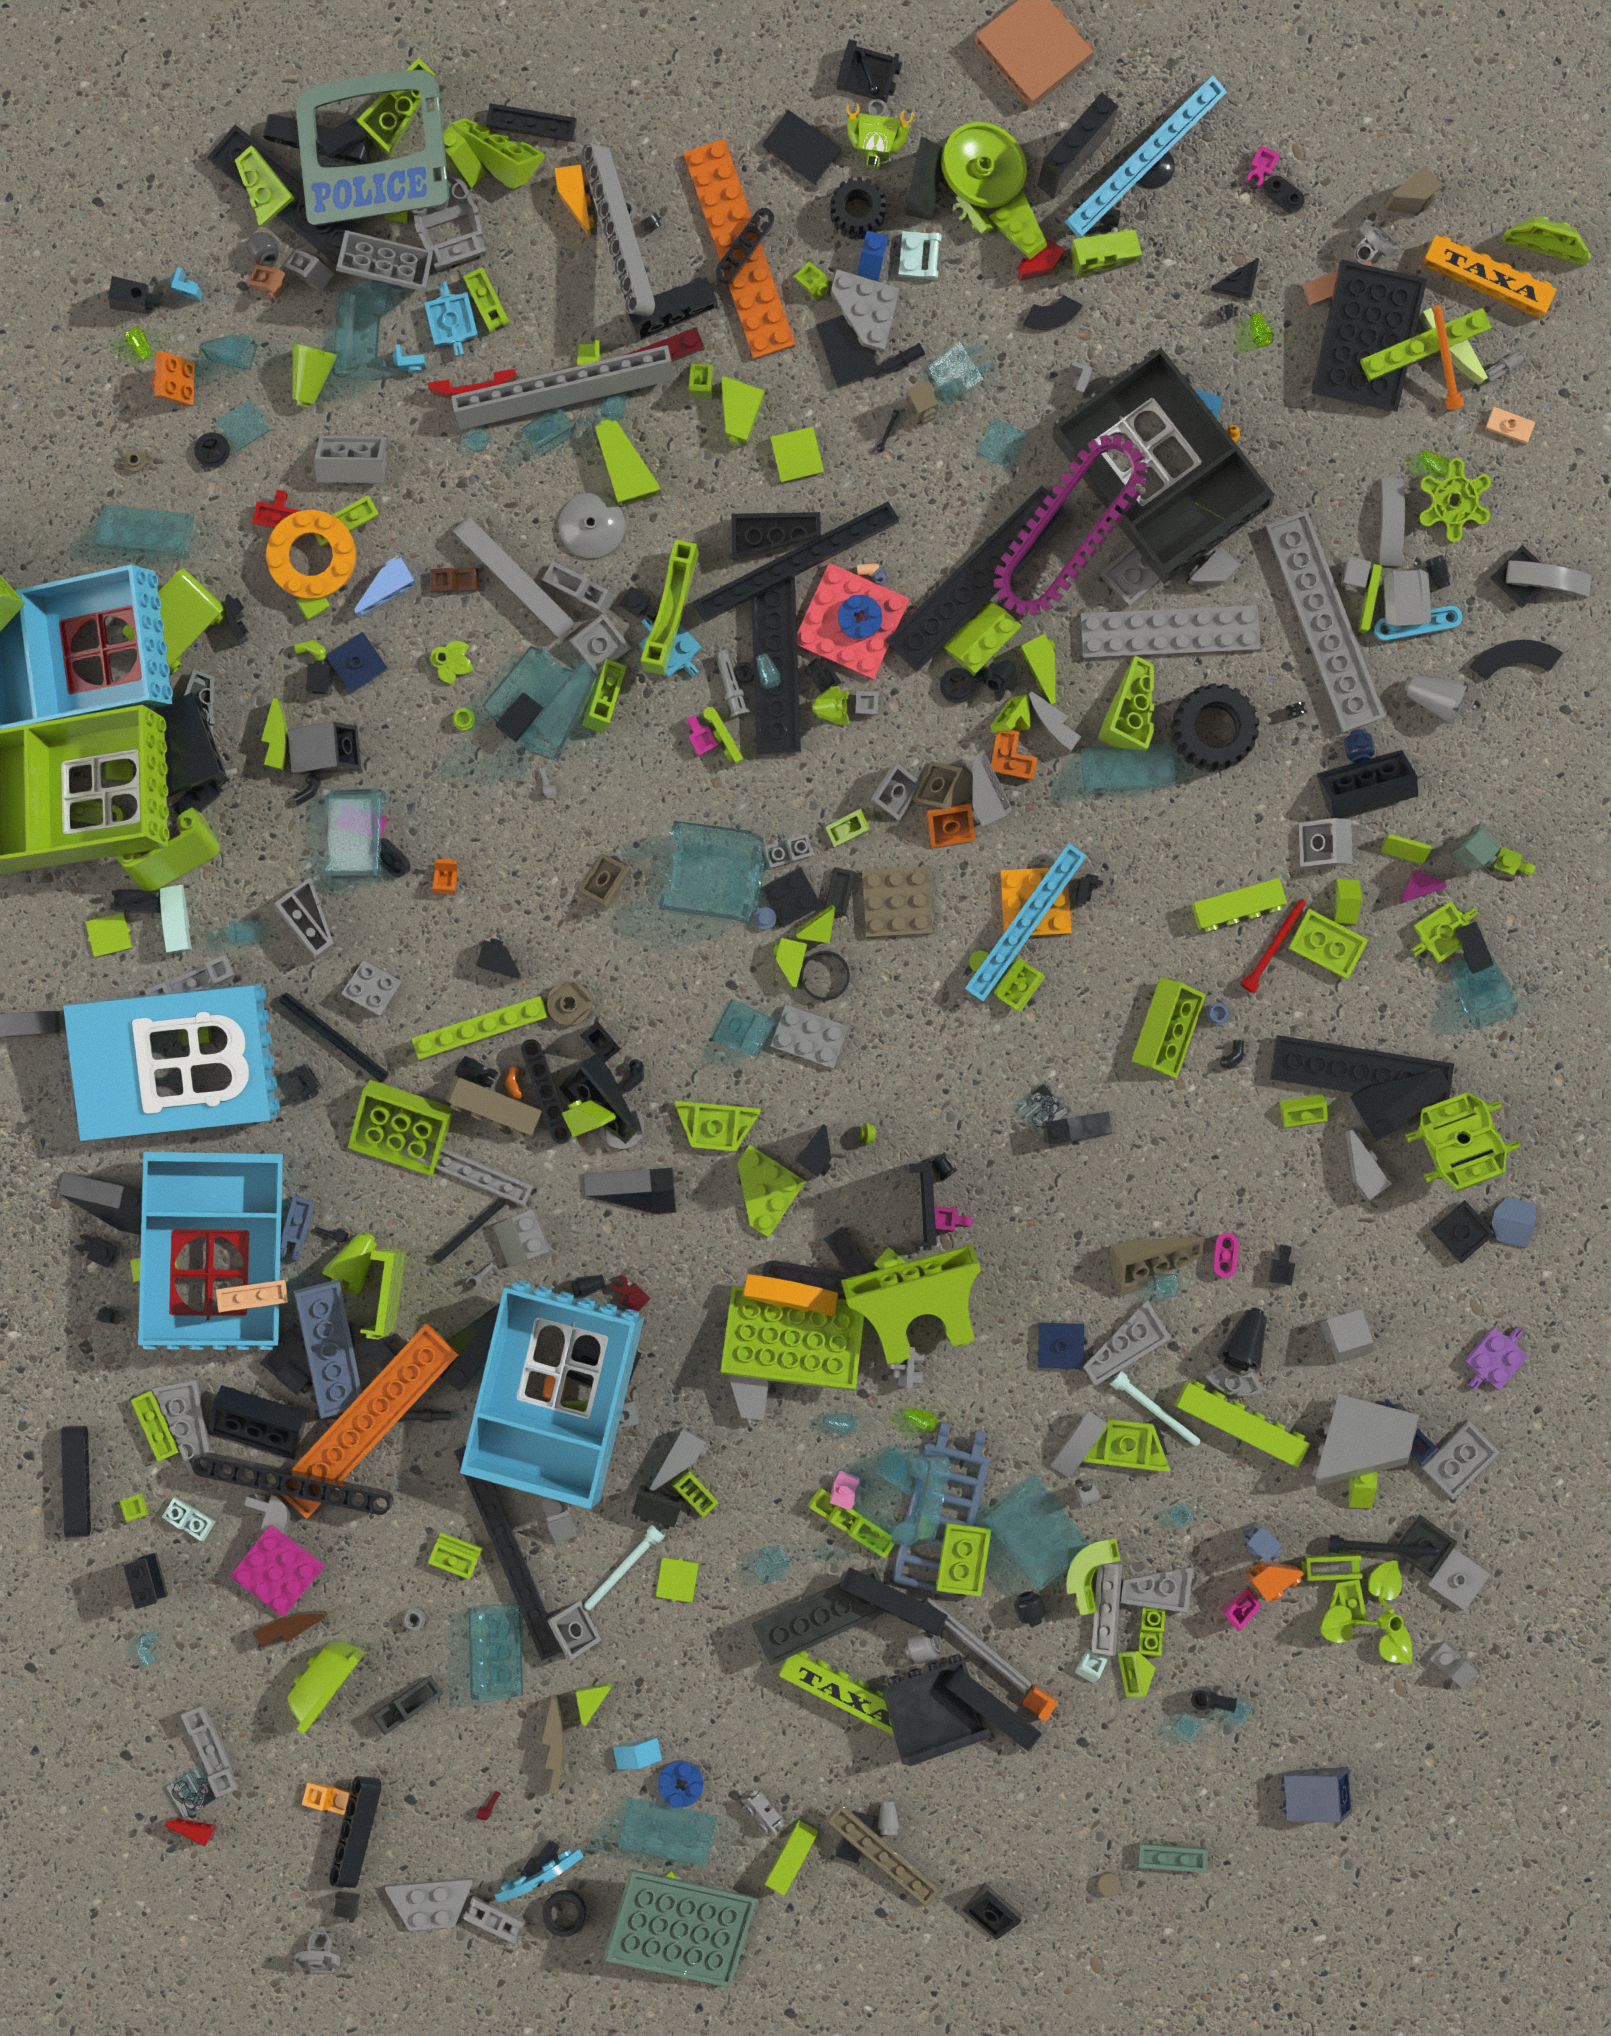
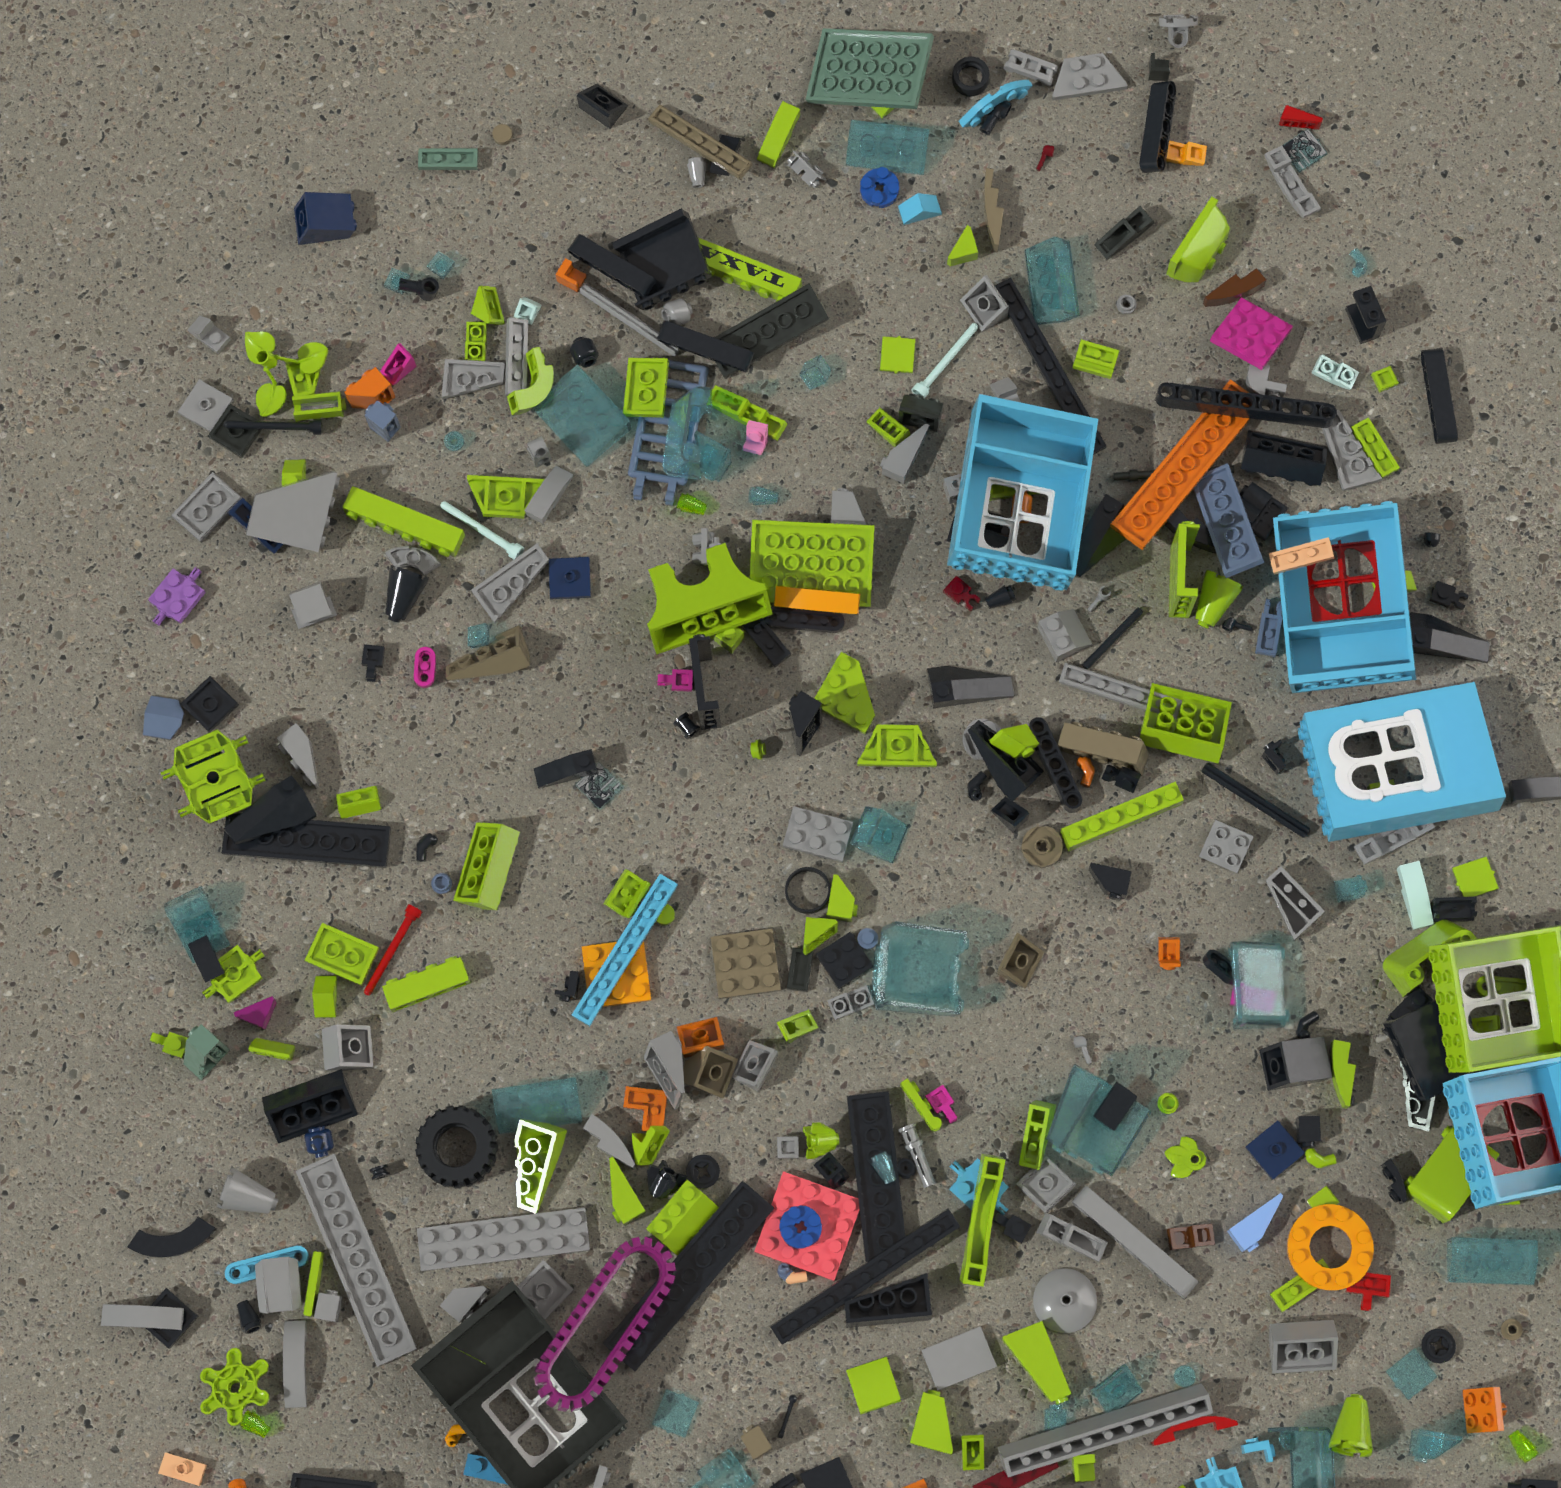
camera: 175 degrees left, 10 degrees down
none -> light grey tile [921,1326,997,1391]

